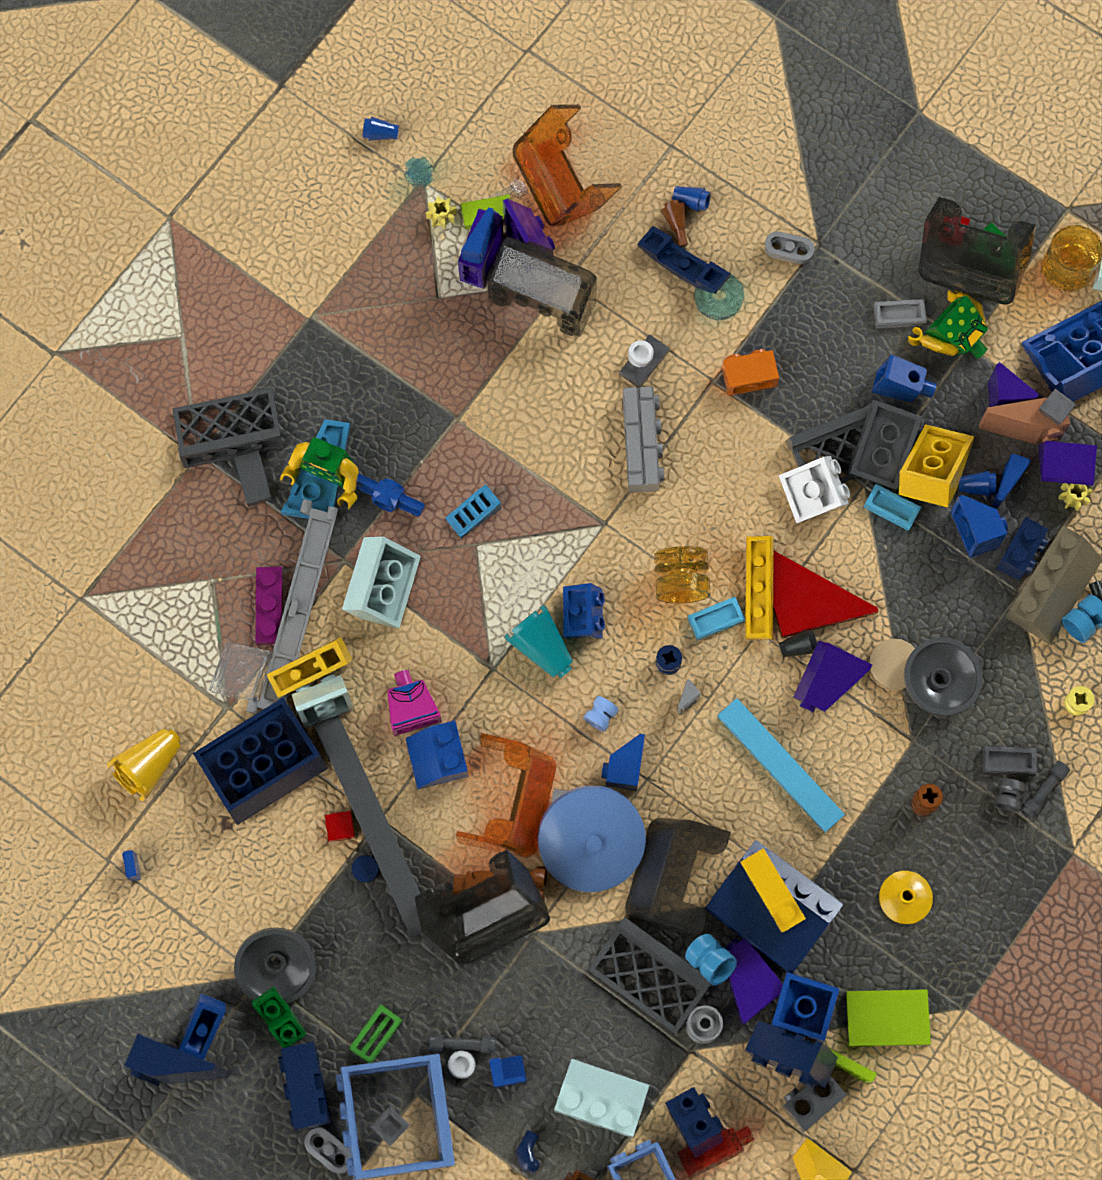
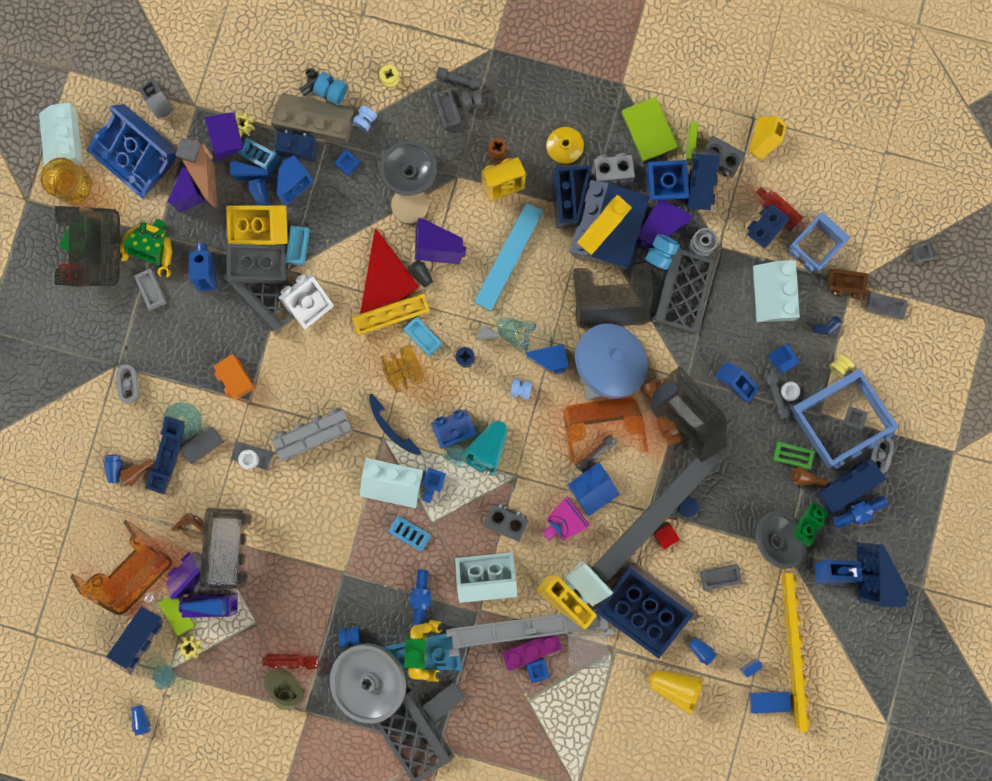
camera: 110 degrees left, 10 degrees up
none -> dark blue wedge [106,606,163,675]
none -> dark orange bracket [171,513,209,533]
none -> dark grey tile [180,427,224,464]
none -> dark azure slope [237,137,281,173]
none -> clear red hinge [262,654,319,670]
none -> olive piece [264,668,304,712]
none -> light grey dish [330,643,406,723]
none -> blue tile [334,149,361,176]
none -> blue wheel [339,626,361,648]
none -> light blue wheel [352,105,377,132]
none -> light aqua slope [360,458,424,508]
none -> dark blue slope [369,394,422,456]
none -> blue plate [422,467,446,503]
none -> clear light blue plate [443,445,464,467]
none -> yellow brick [481,157,526,202]
none -> dark grey brick [484,503,528,542]
none -> clear light blue piece [497,317,536,350]
none -> blue tile [526,658,550,683]
none -> dark blue wedge [551,165,592,229]
none -> dark grey bar [575,434,617,473]
none -> light grey brick [593,153,635,184]
none -> blue cone [688,637,718,666]
none -> flat silver tile [699,564,742,591]
none -> blue slope [715,361,759,403]
none -> blue tile [749,691,791,714]
none -> yellow plate [781,572,810,733]
none -> dark orange cone [791,466,828,487]
none -> light yellow wheel [829,354,854,378]
none -> blue axle [833,495,888,529]

